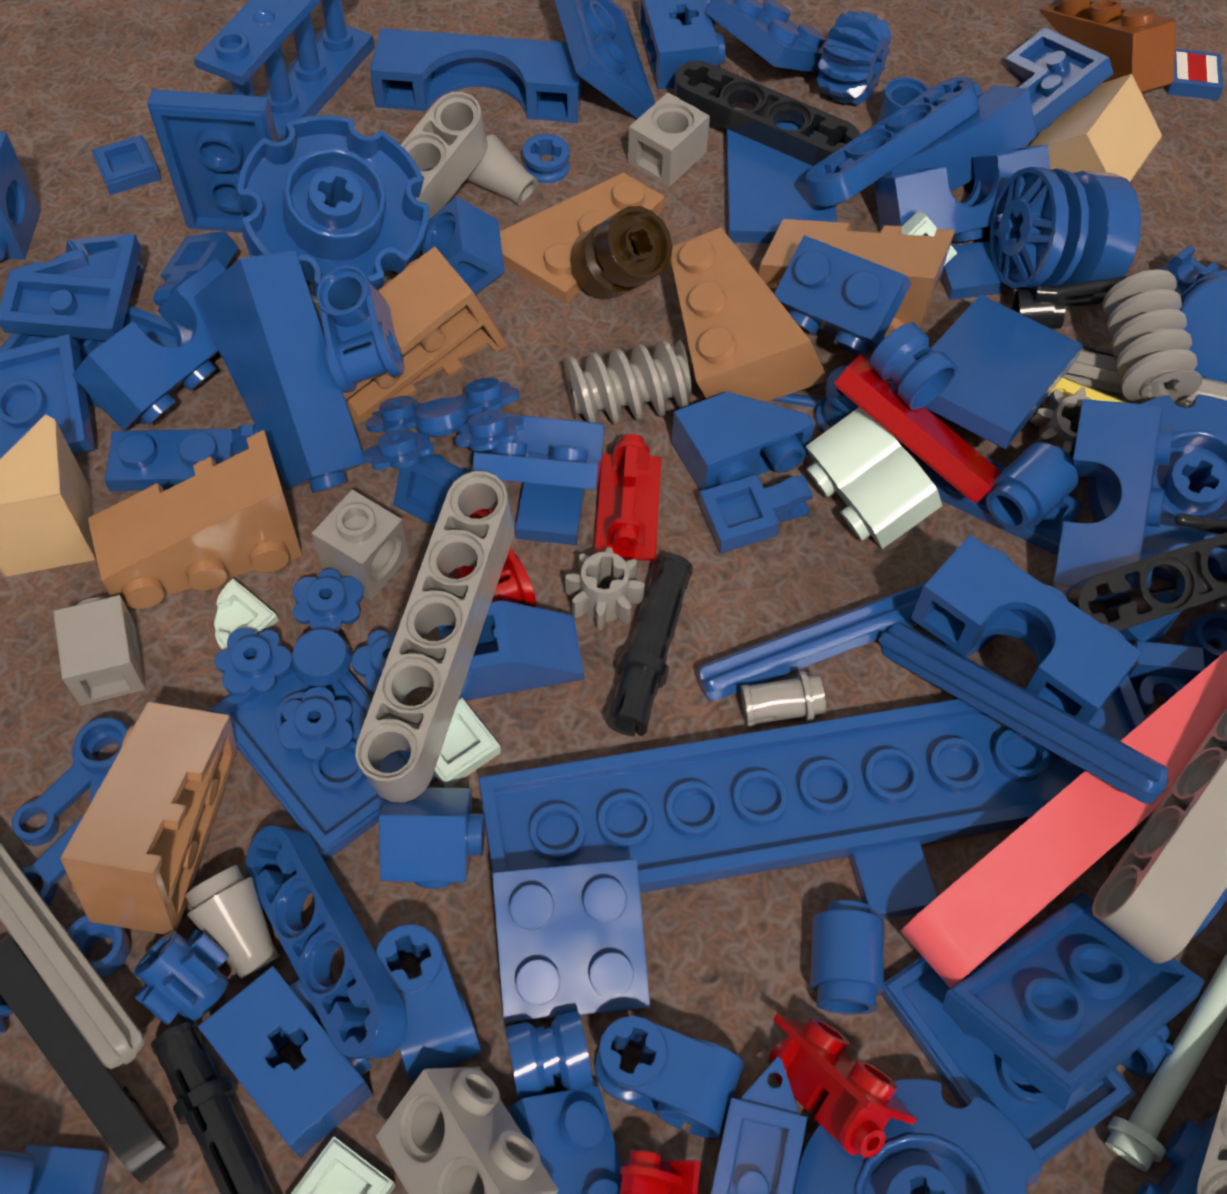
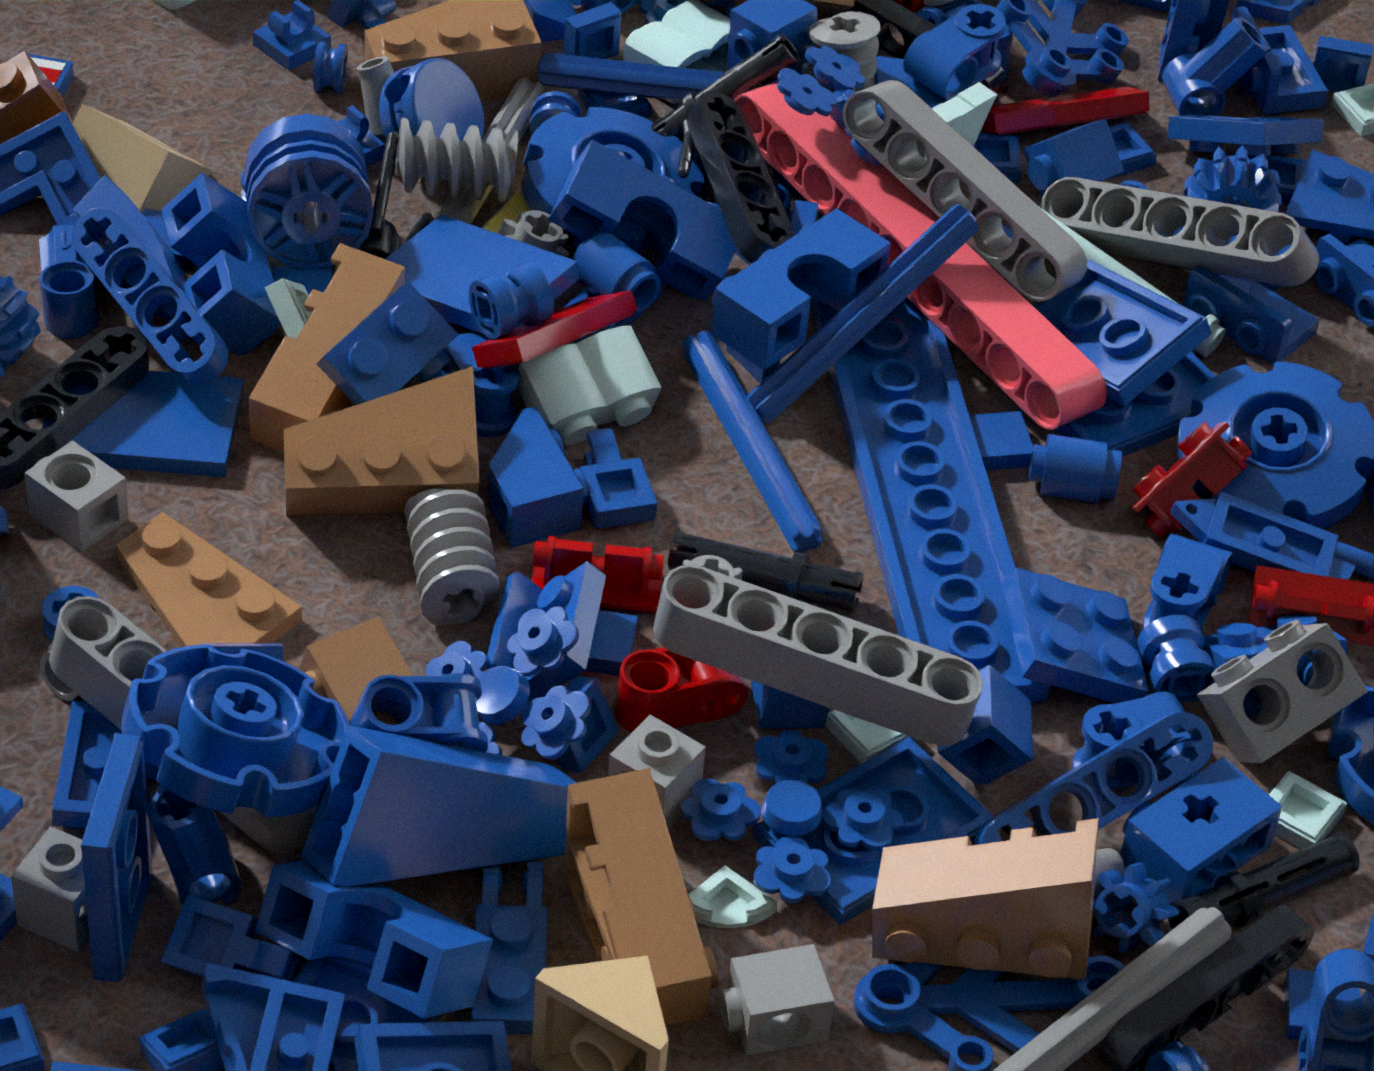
camera: 90 degrees left, 15 degrees down
dark brown wheel [570,206,673,300] -> none
light grey pin [740,670,826,727] -> none

